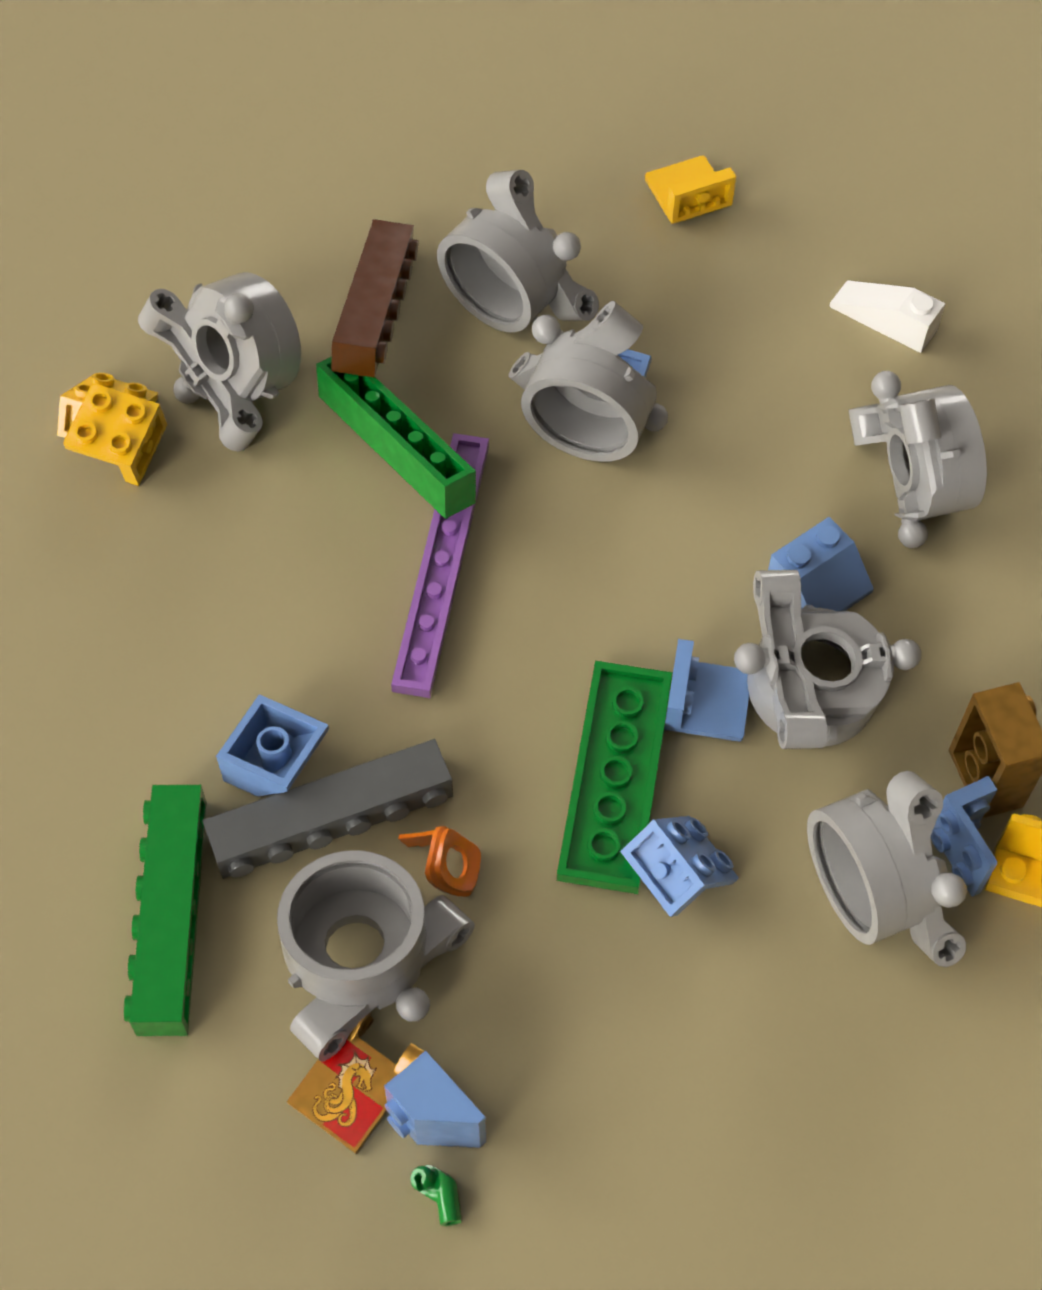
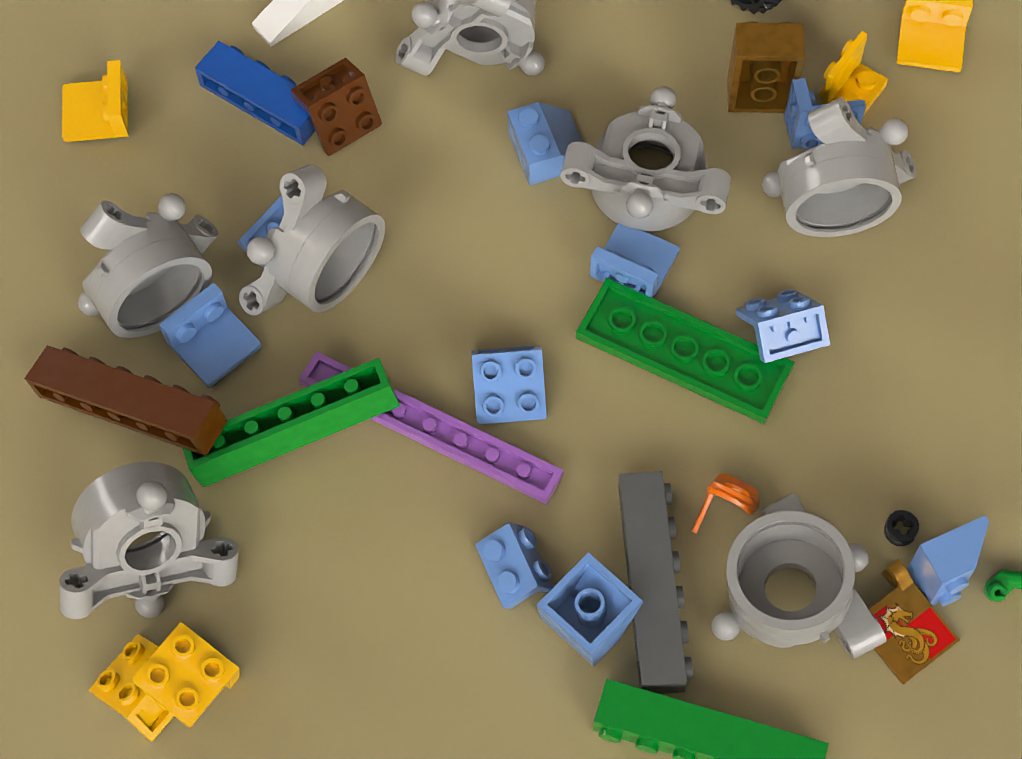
camera: 70 degrees left, 5 degrees up
none -> medium blue bracket [159,282,261,387]
none -> blue brick [195,40,316,146]
none -> reddish brown bracket [290,58,382,156]
none -> medium blue bracket [471,345,547,424]
none -> medium blue bracket [475,523,554,609]
none -> black bush [884,510,919,547]

